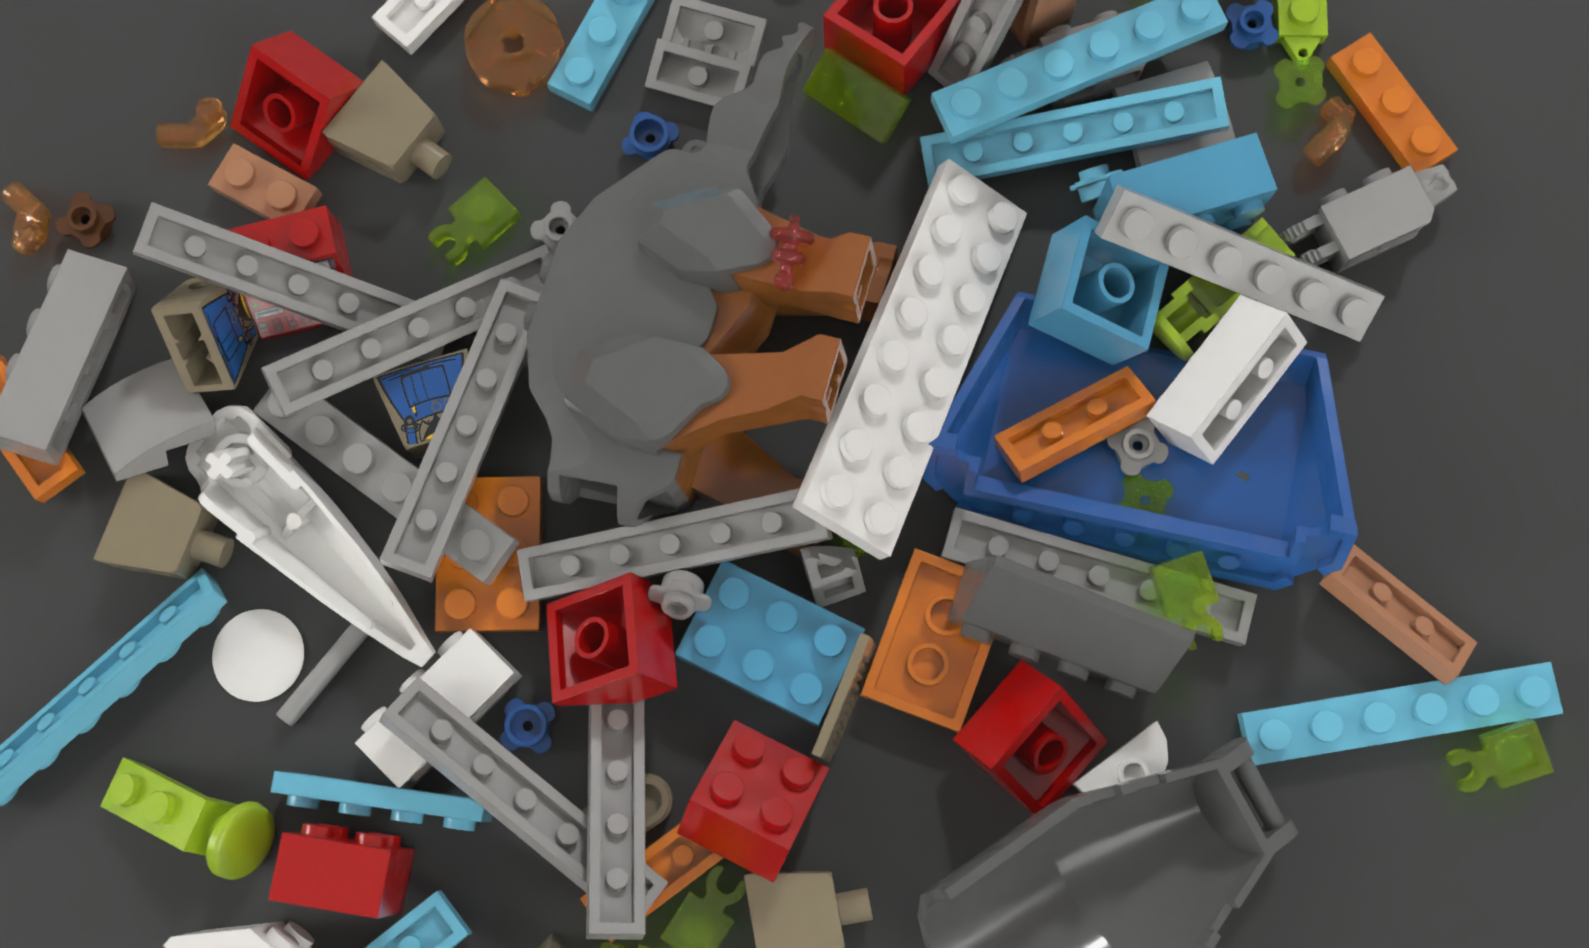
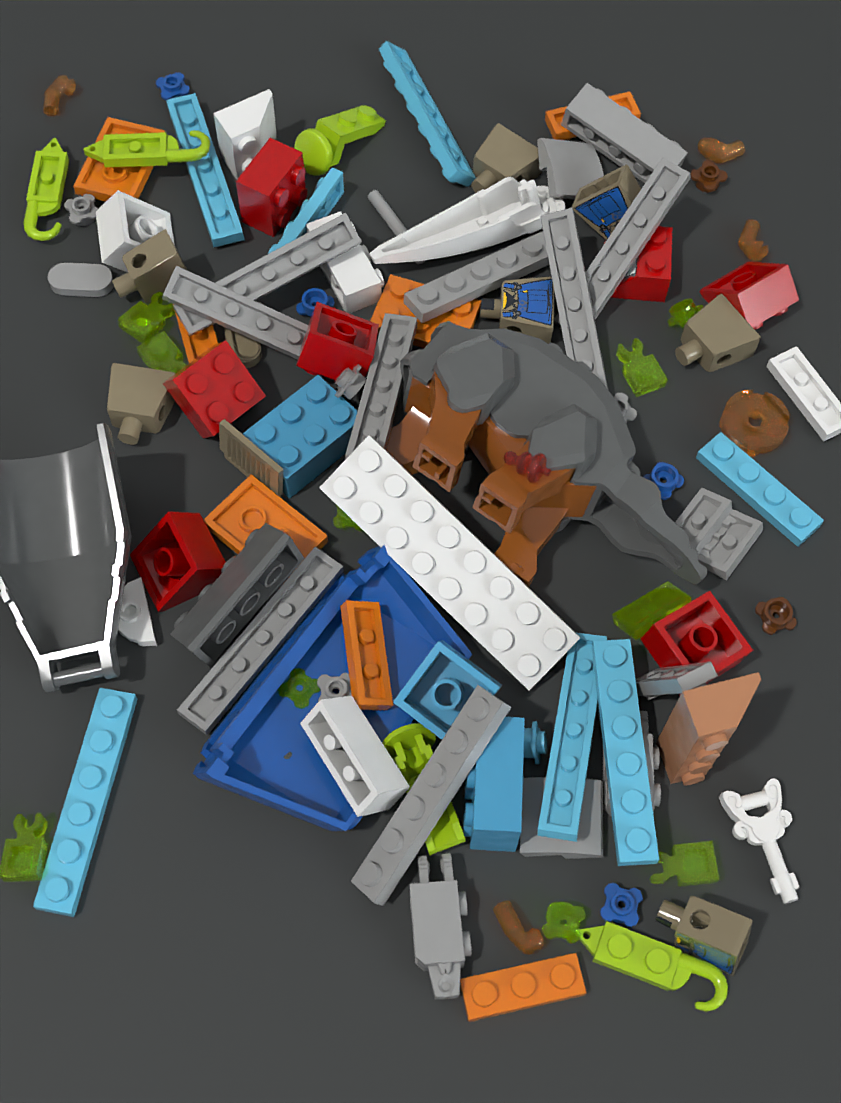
camera: 105 degrees right, 15 degrees down
nougat plate [208,143,323,220] -> none
white sticker [212,609,304,702] -> none
light grey plate [380,278,541,583] -> none
light grey slope [800,546,866,607] -> none
clear neon green plate [1148,550,1223,651] -> none
nougat plate [1319,544,1478,685] -> none
none -> clear neon green plate [667,299,704,328]

